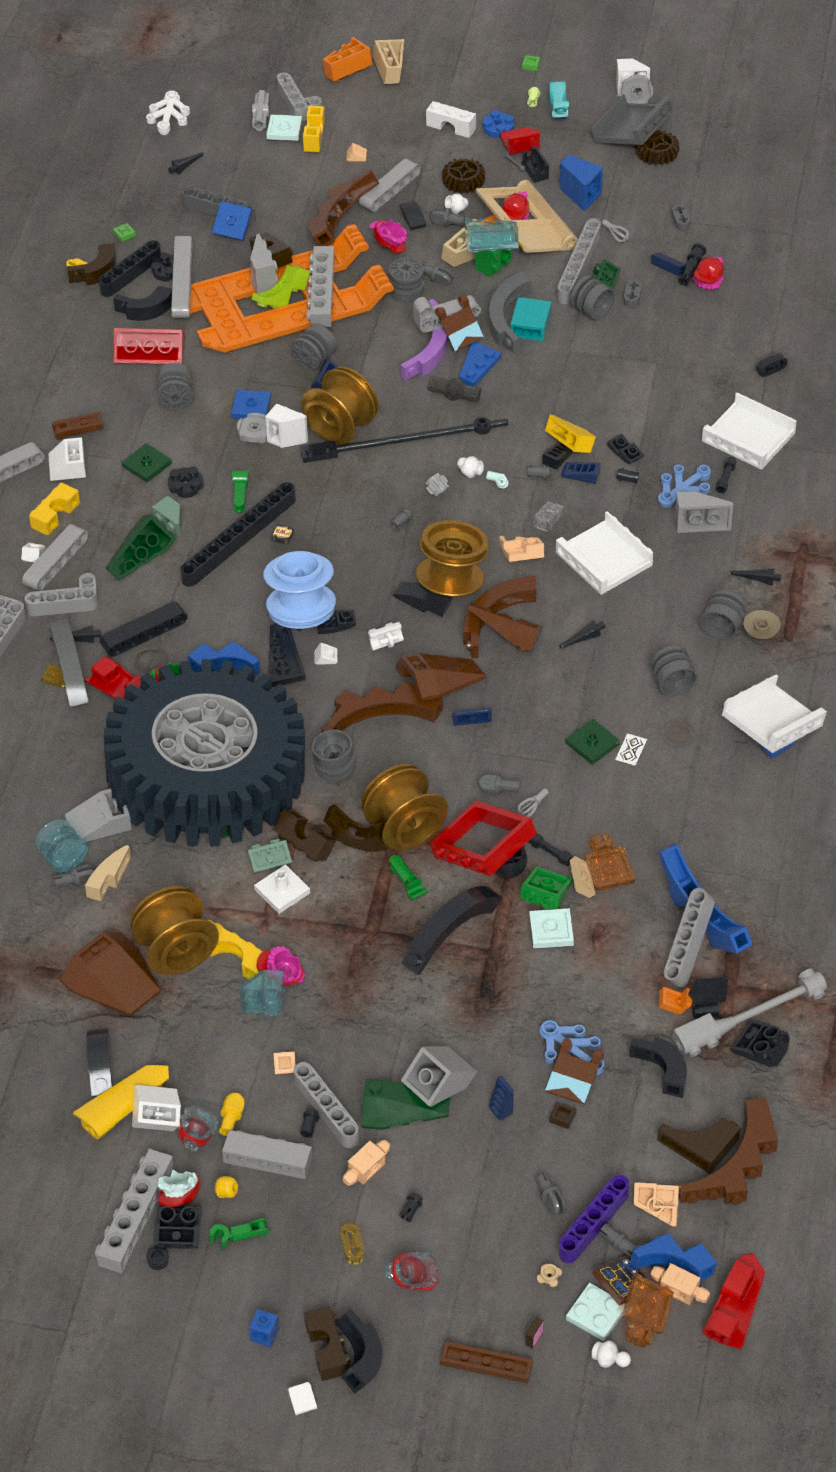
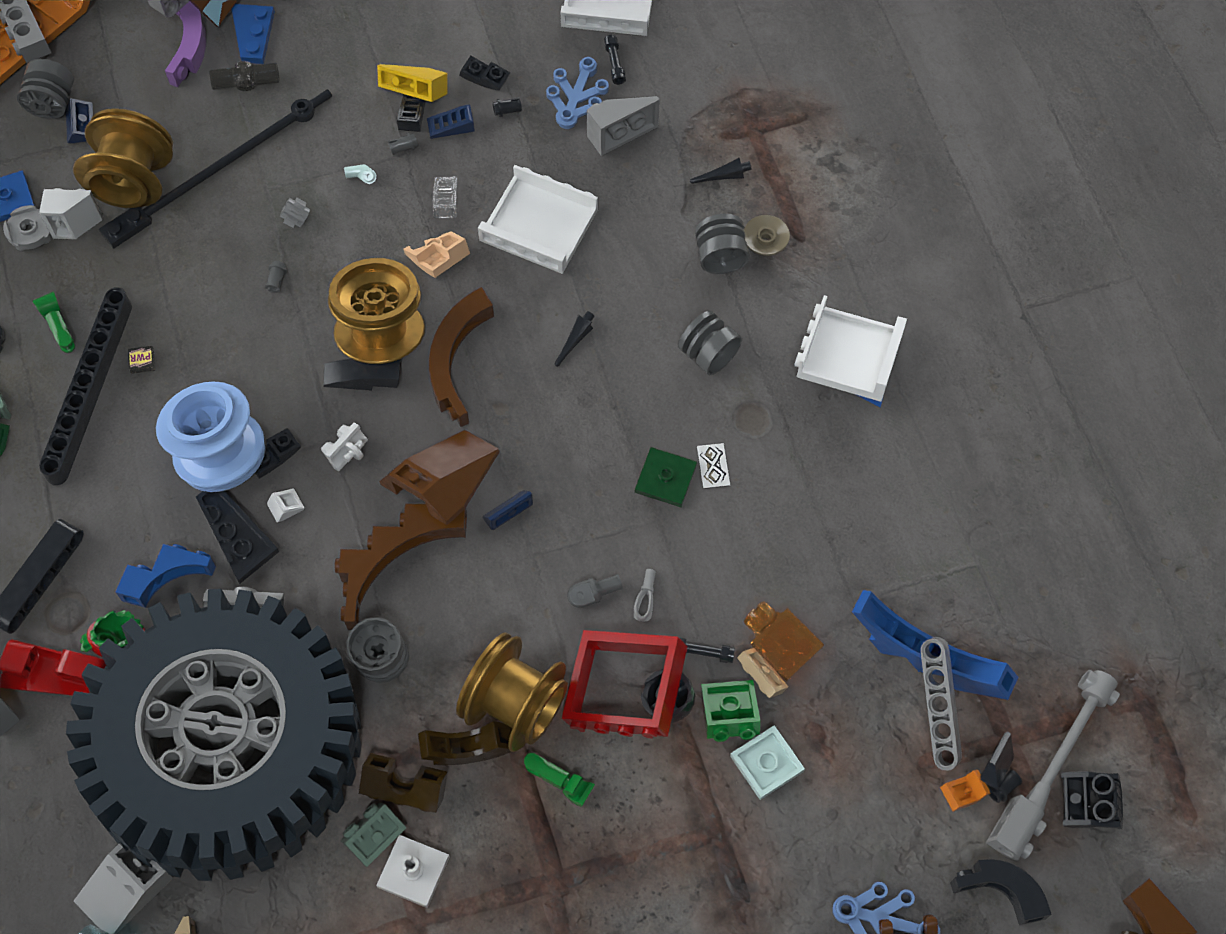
camera: 30 degrees left, 15 degrees up
black arch [402,886,502,975] -> none
white animal [457,456,484,478] -> none
reddish brown wedge [467,603,543,652] -> none

